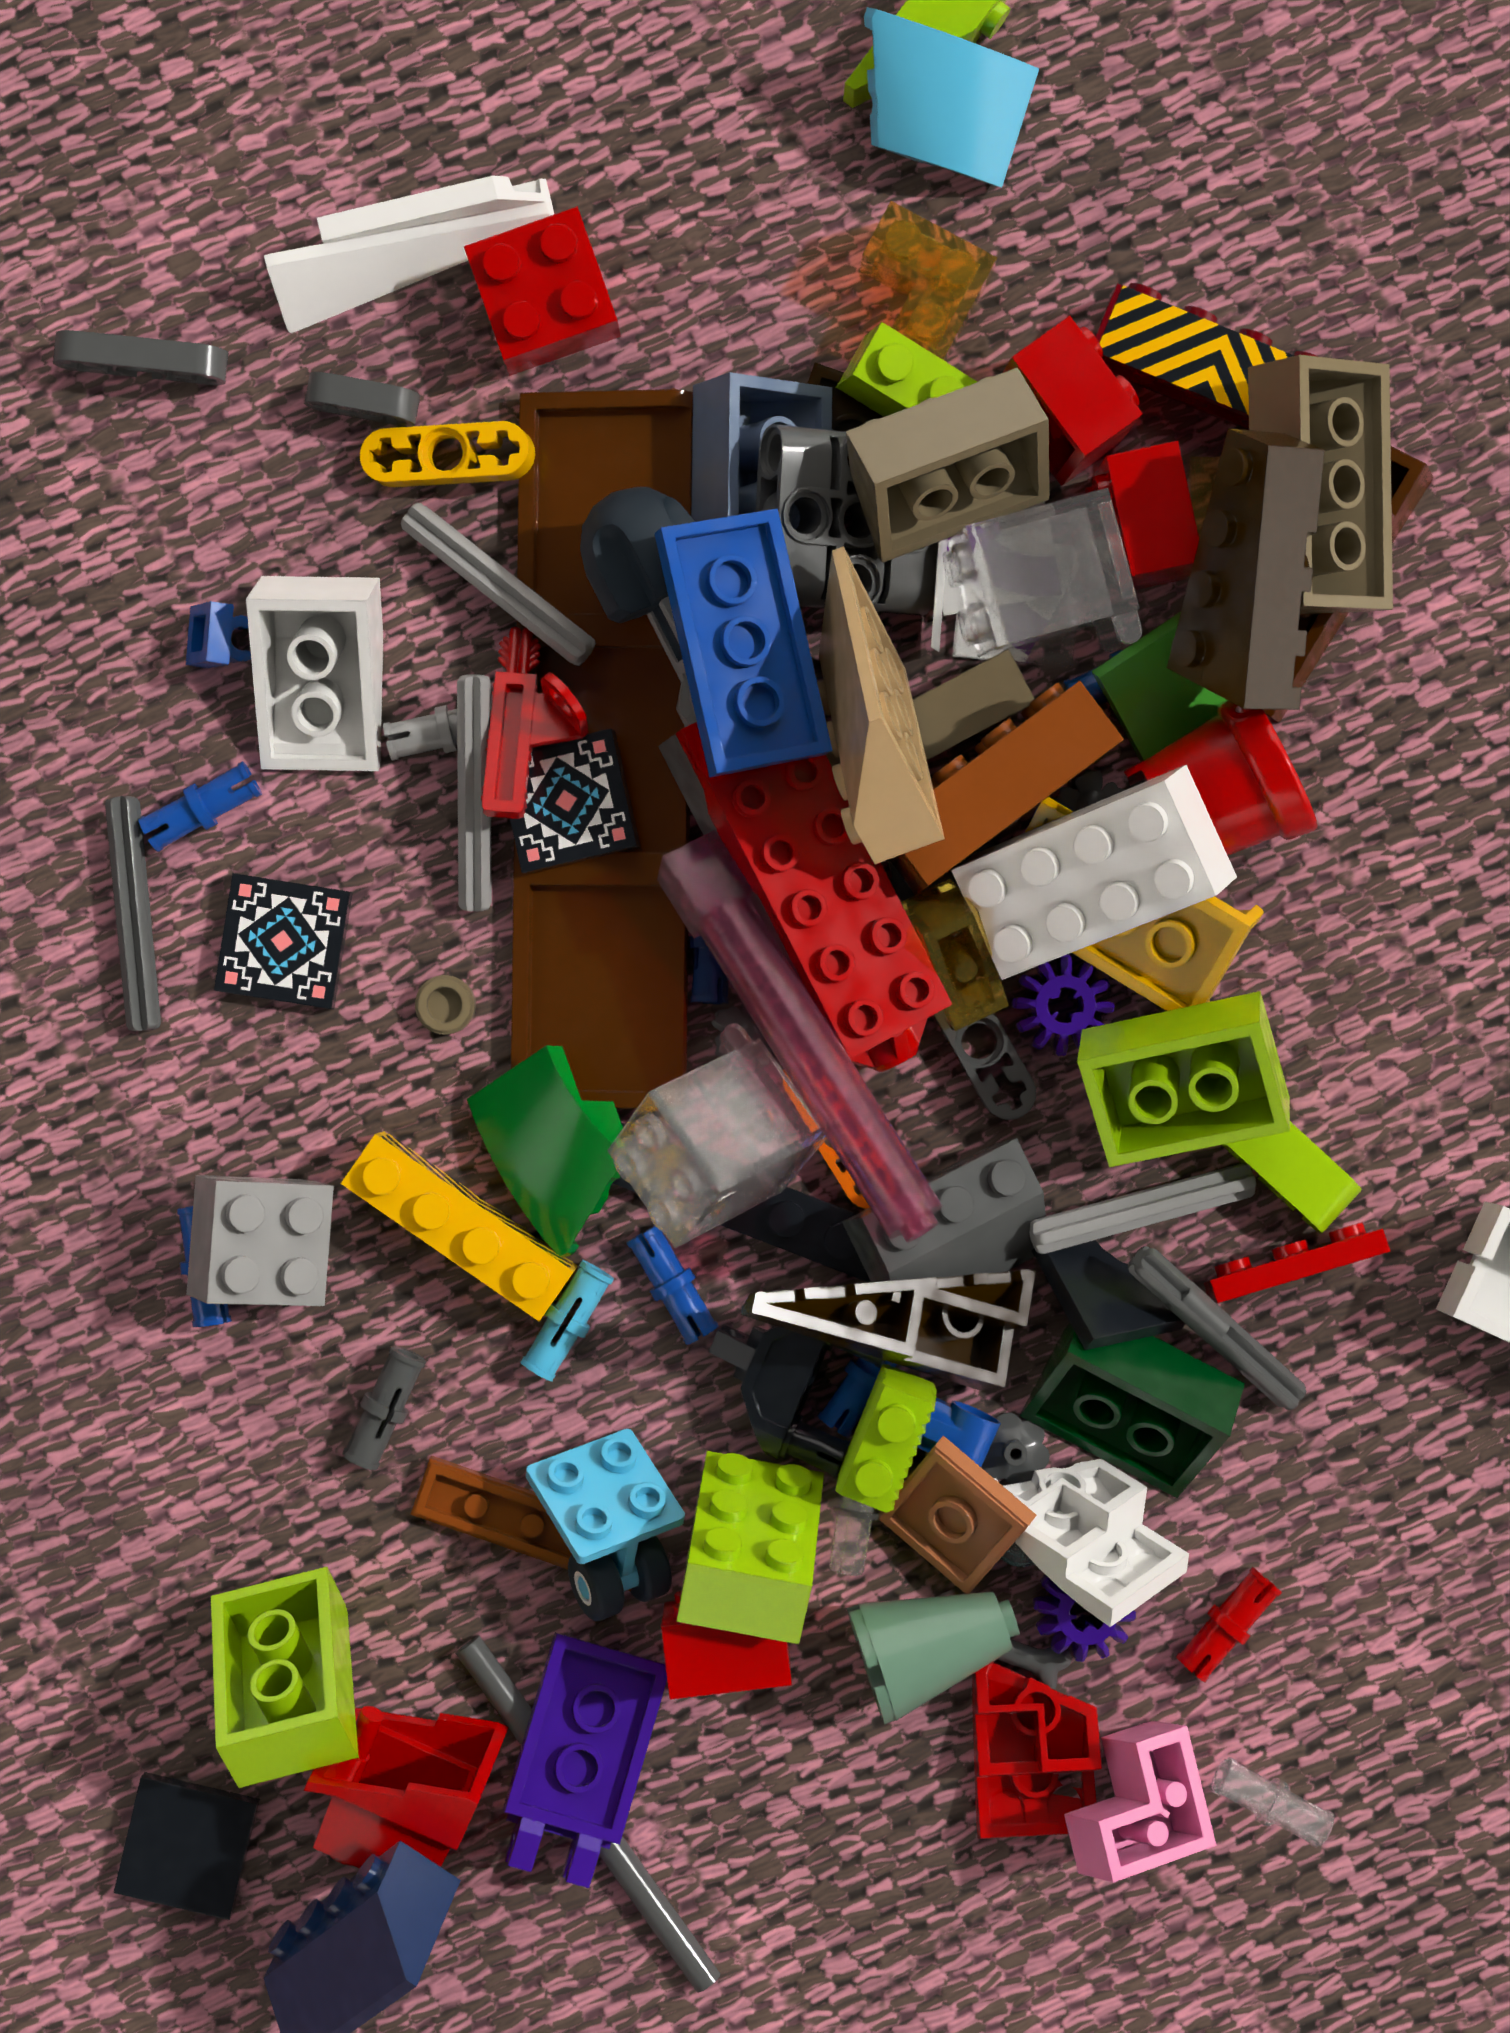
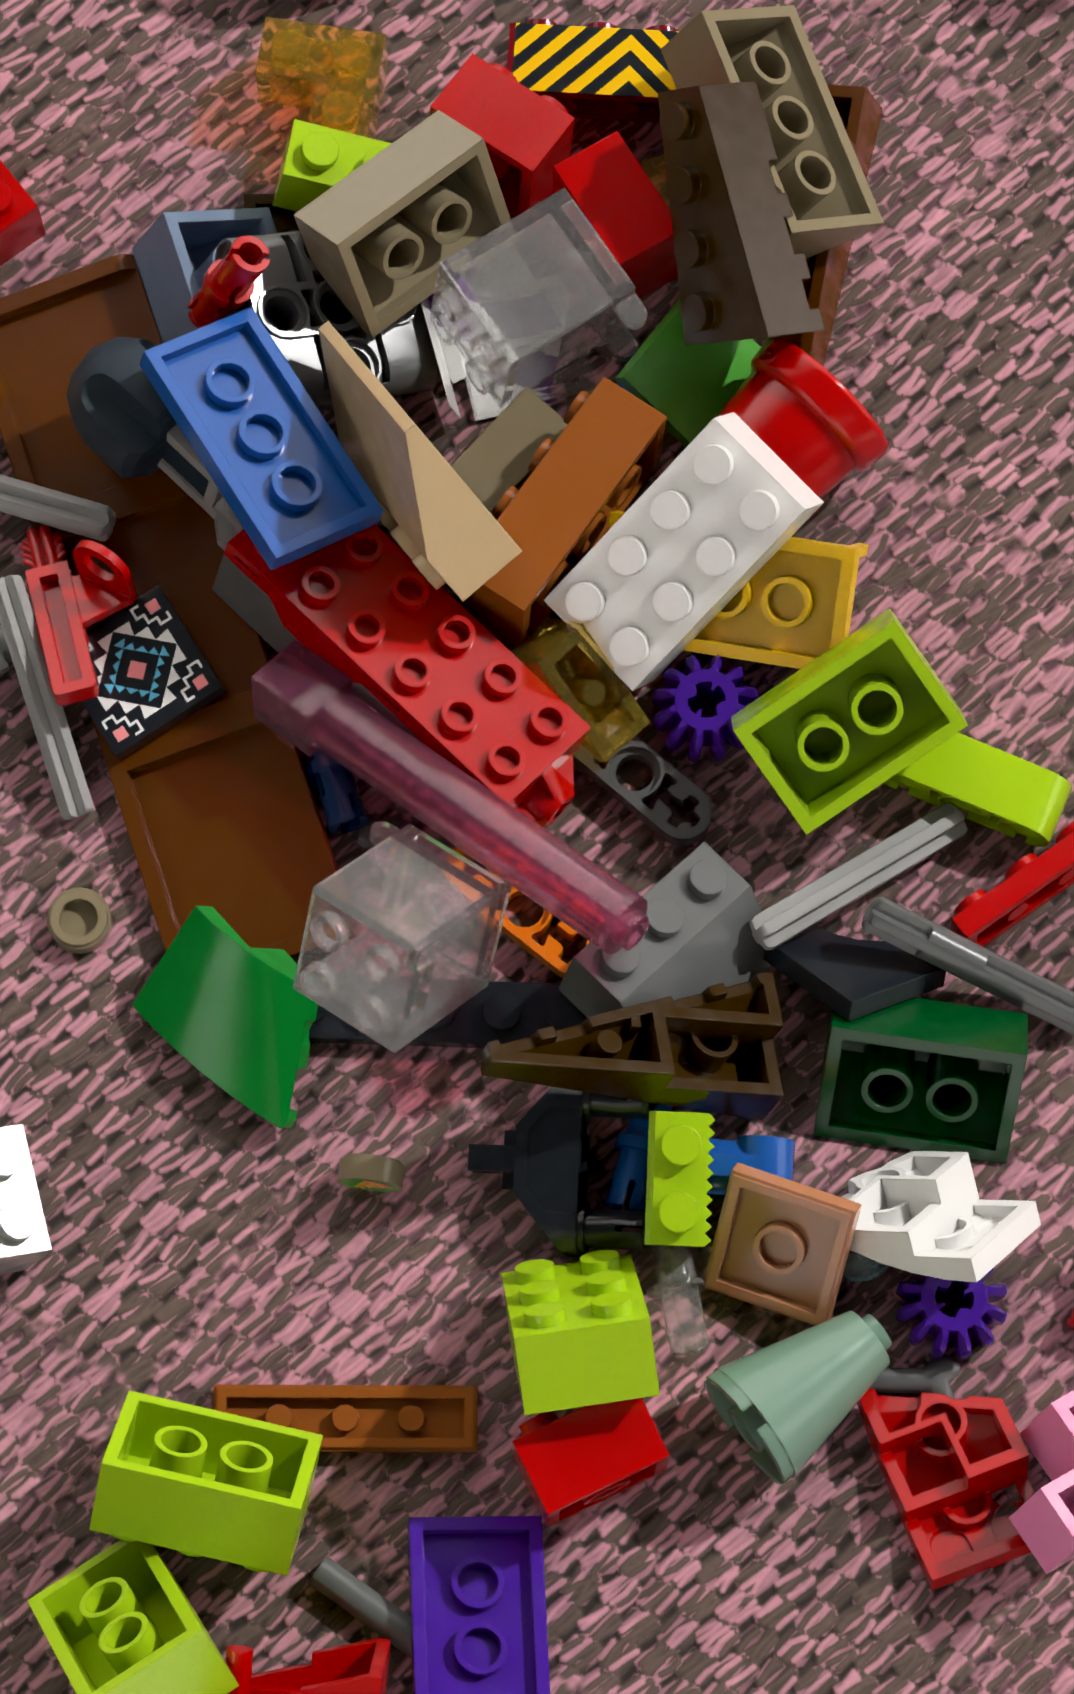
camera: 20 degrees left, 15 degrees down
yellow brick [340,1131,578,1321] -> none
dark grey pin [342,1346,426,1470] -> none
medium azure pin [520,1260,614,1381] -> none
medium azure plate [526,1429,685,1621] -> none
blue pin [626,1223,719,1345] -> none
dark grey plant [982,1412,1050,1484] -> none
none -> lime brick [89,1390,323,1576]
none -> red pin [187,235,270,328]
none -> dark tan tile [337,1153,405,1192]

